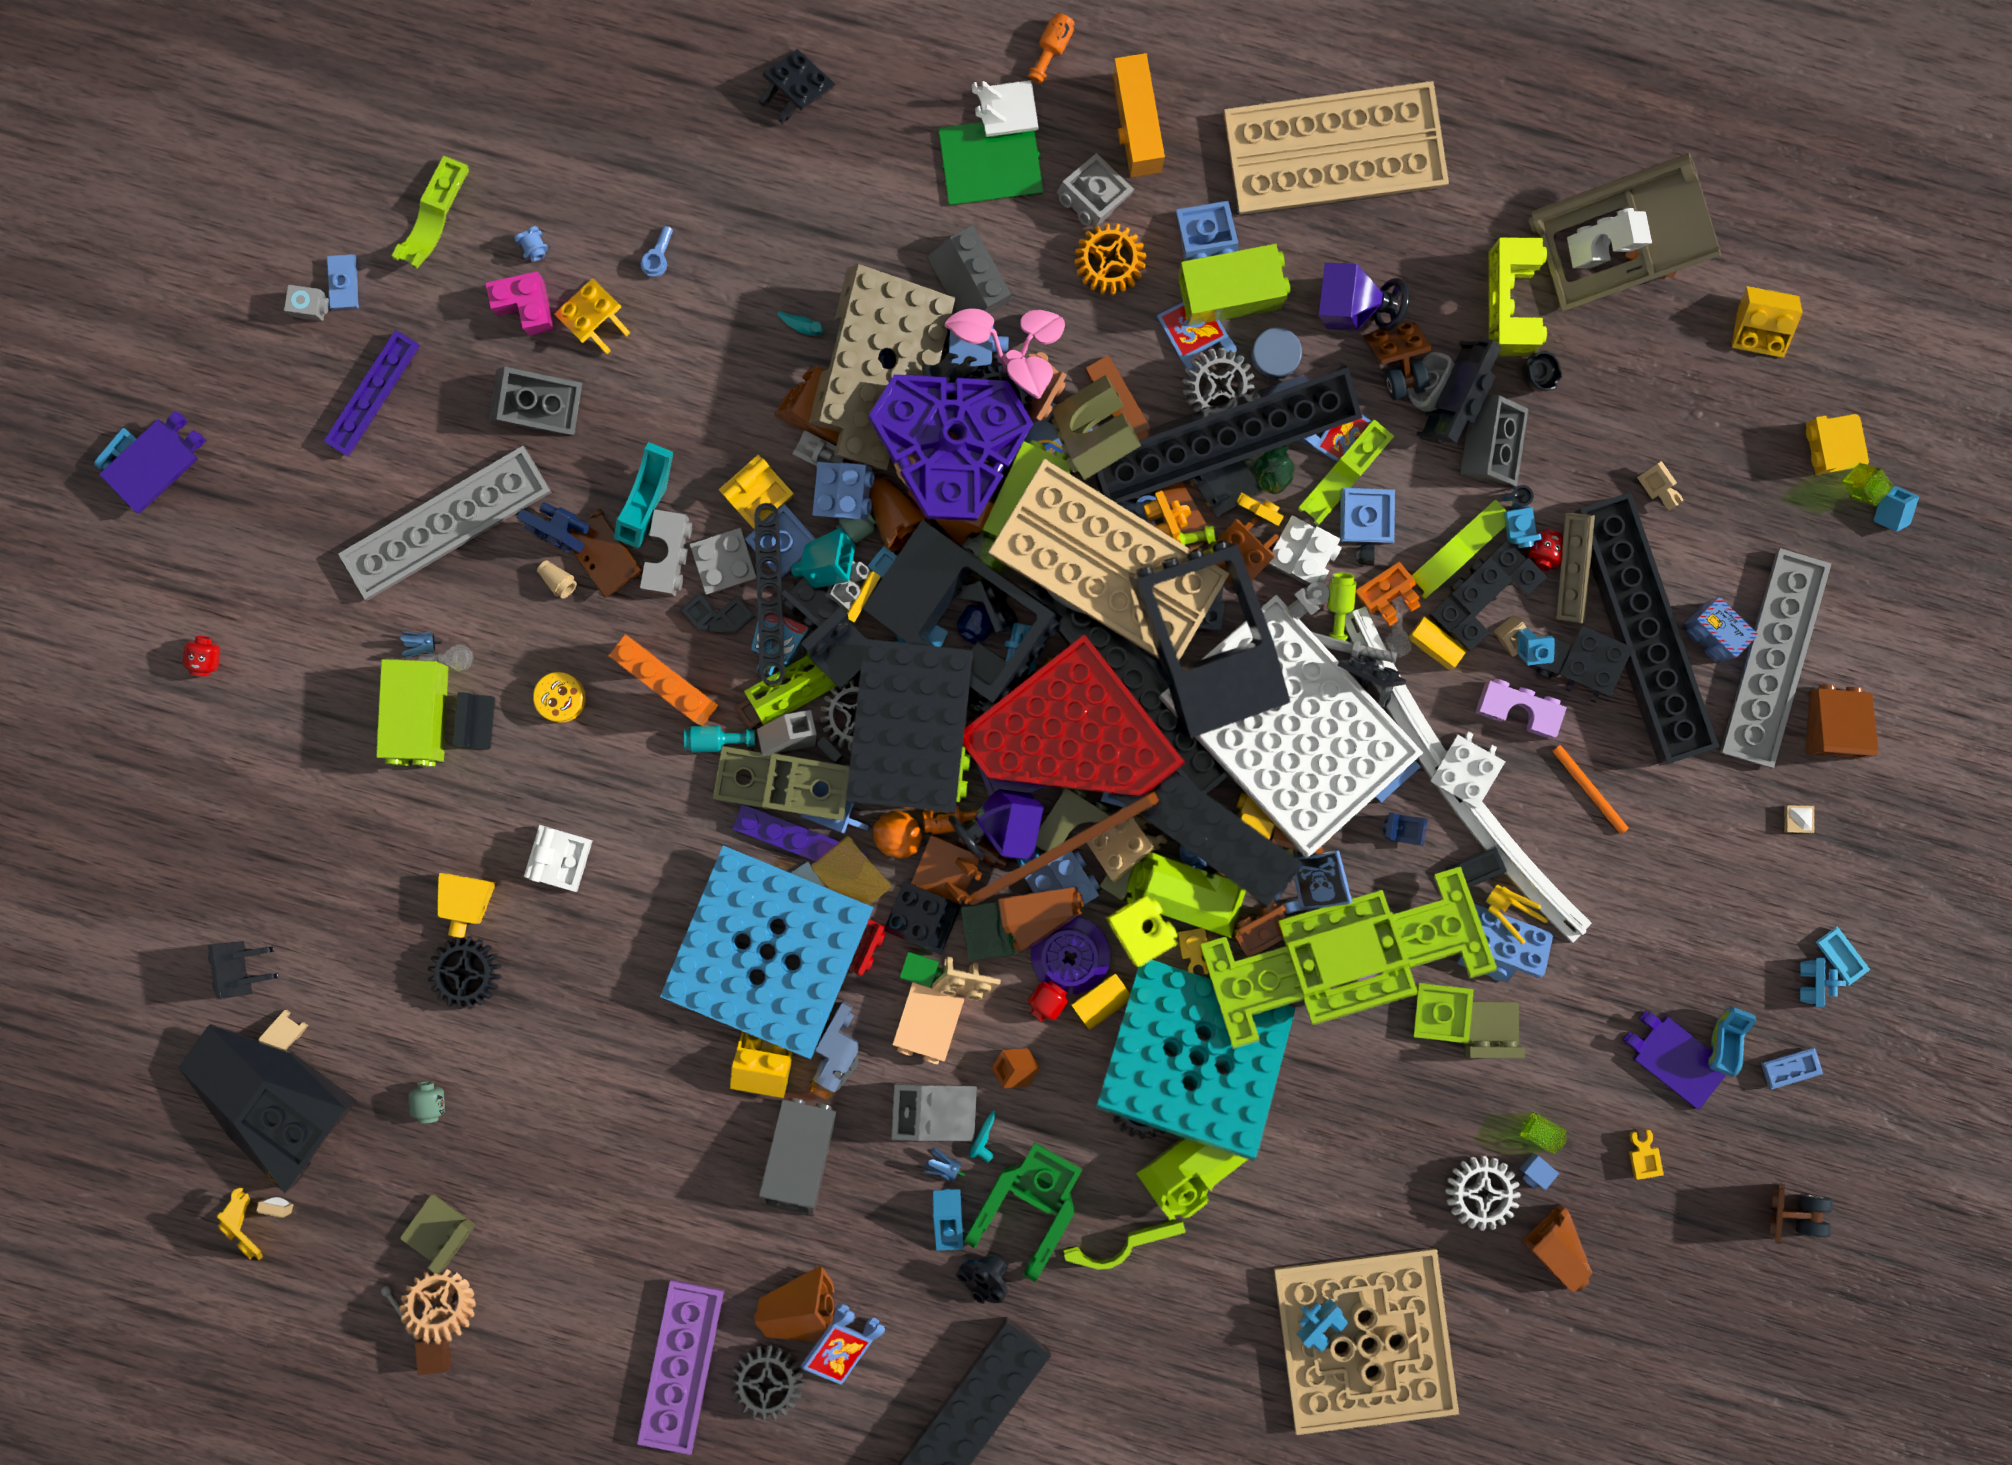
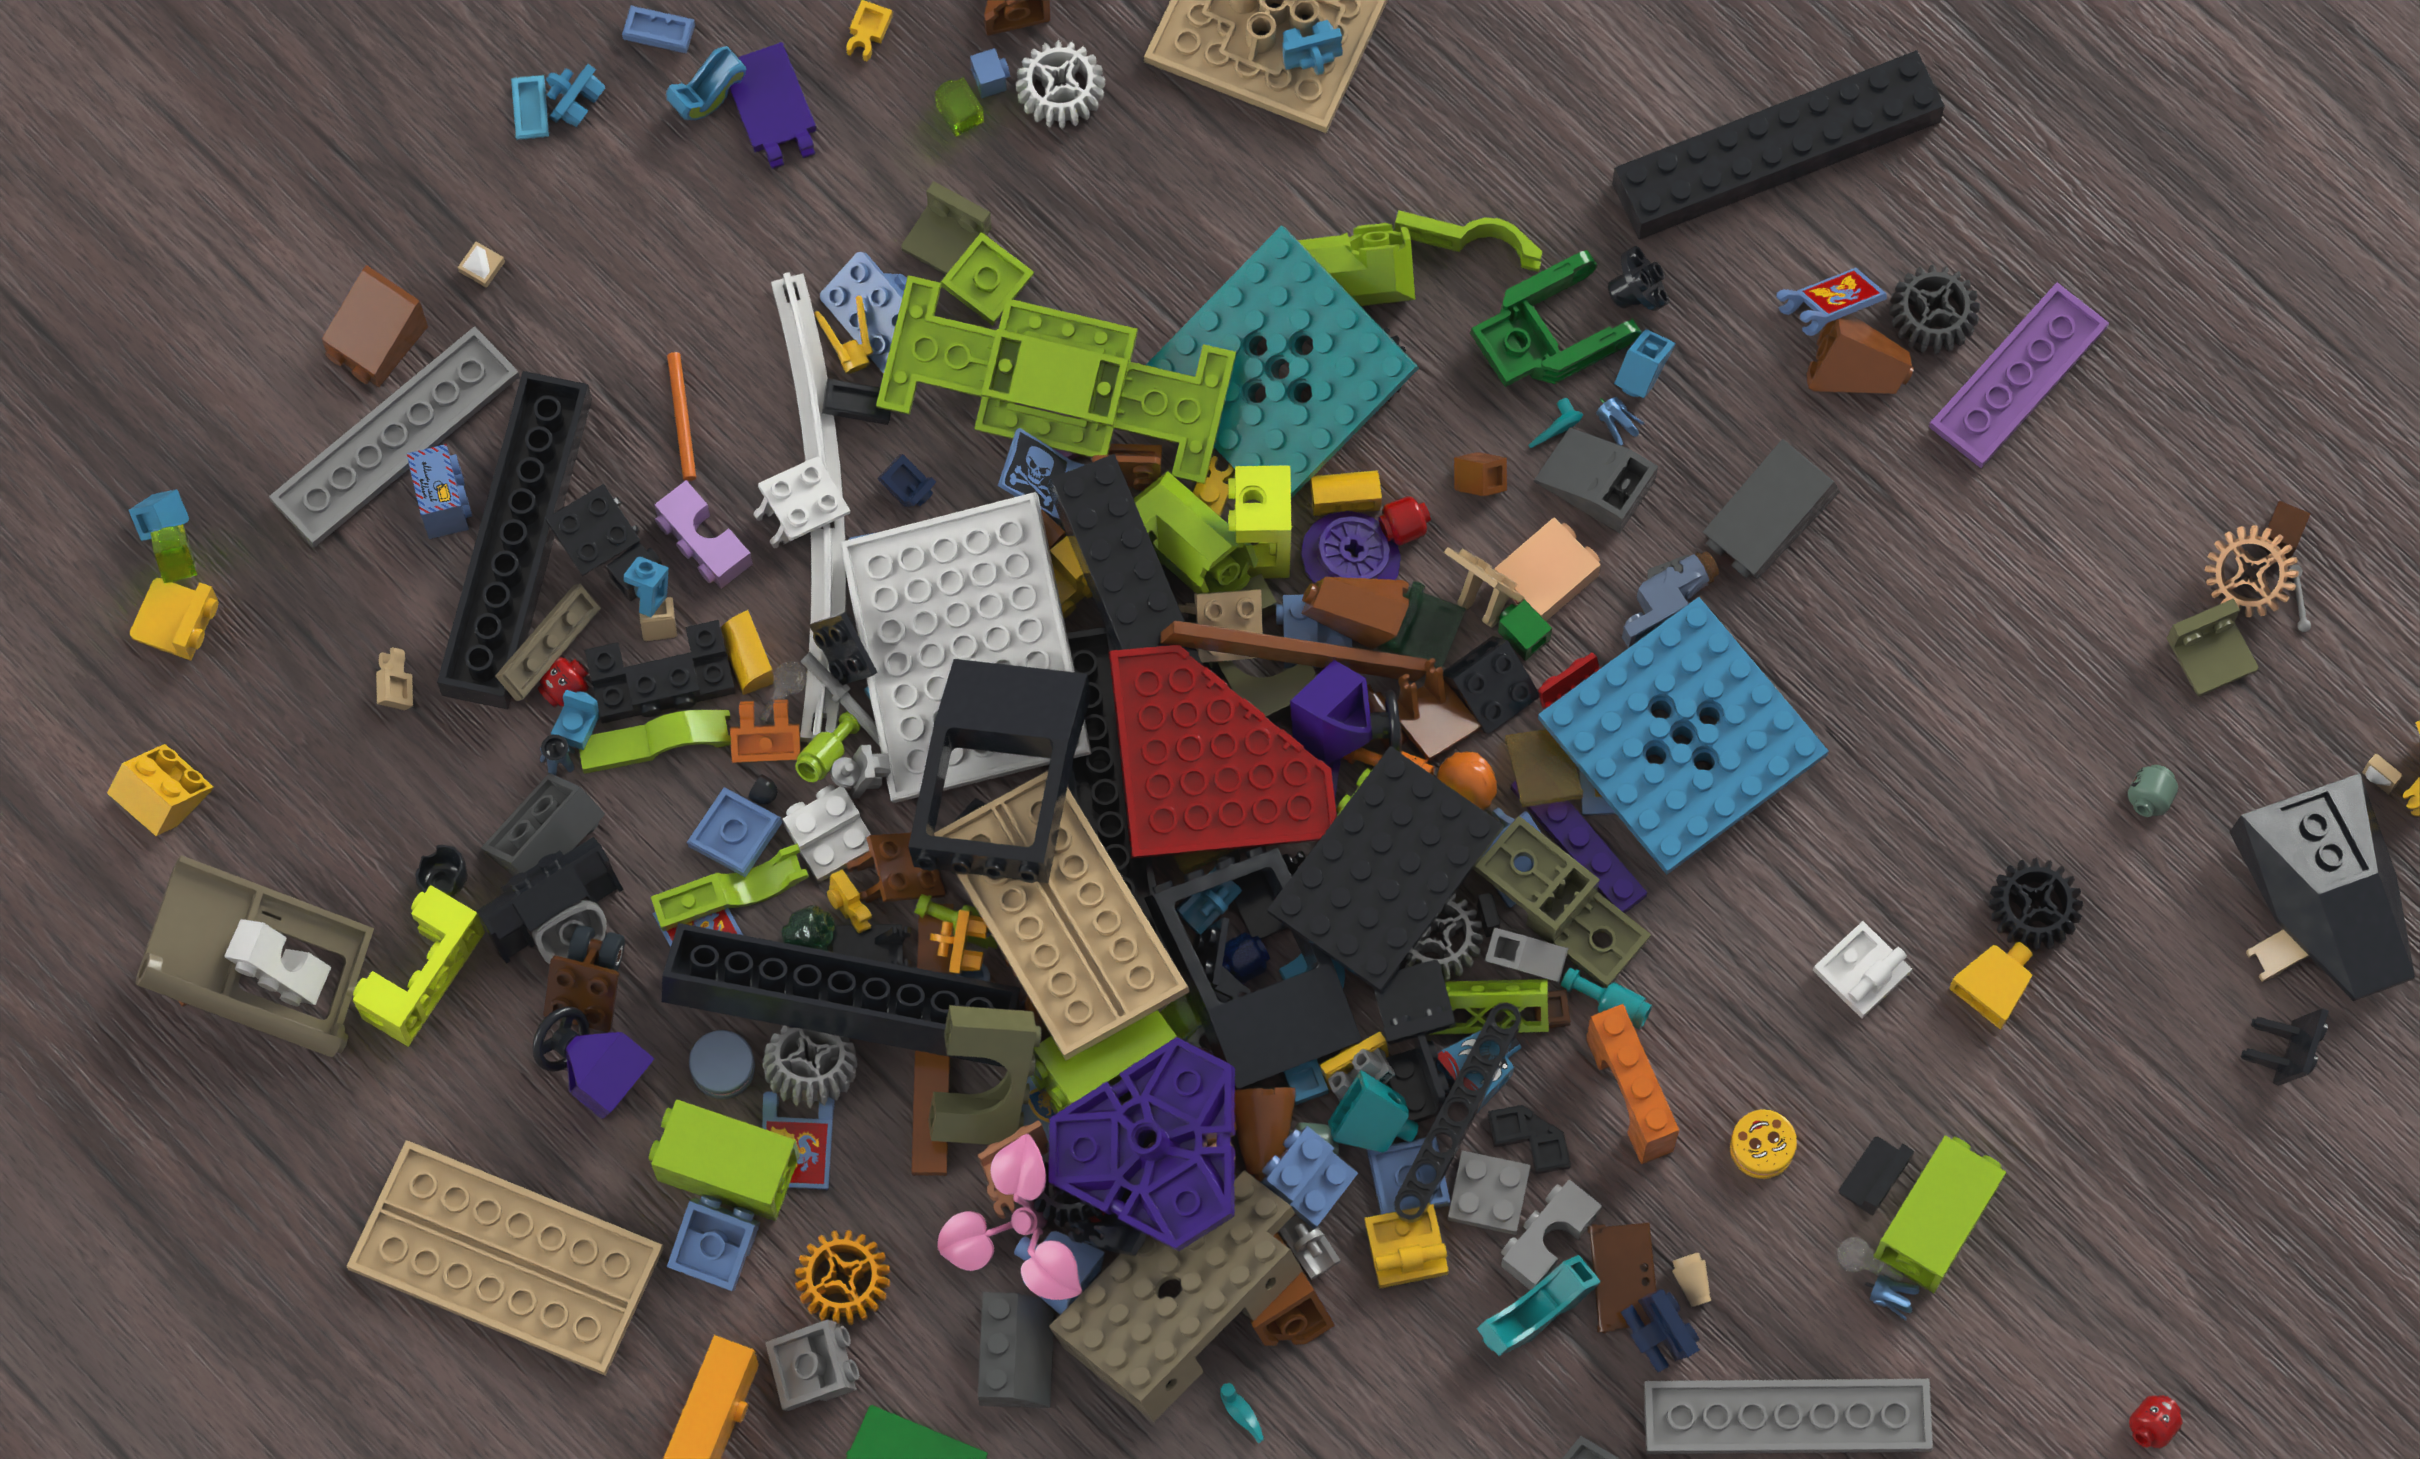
camera: 150 degrees left, 15 degrees down
yellow slope [730,1031,793,1098] -> none

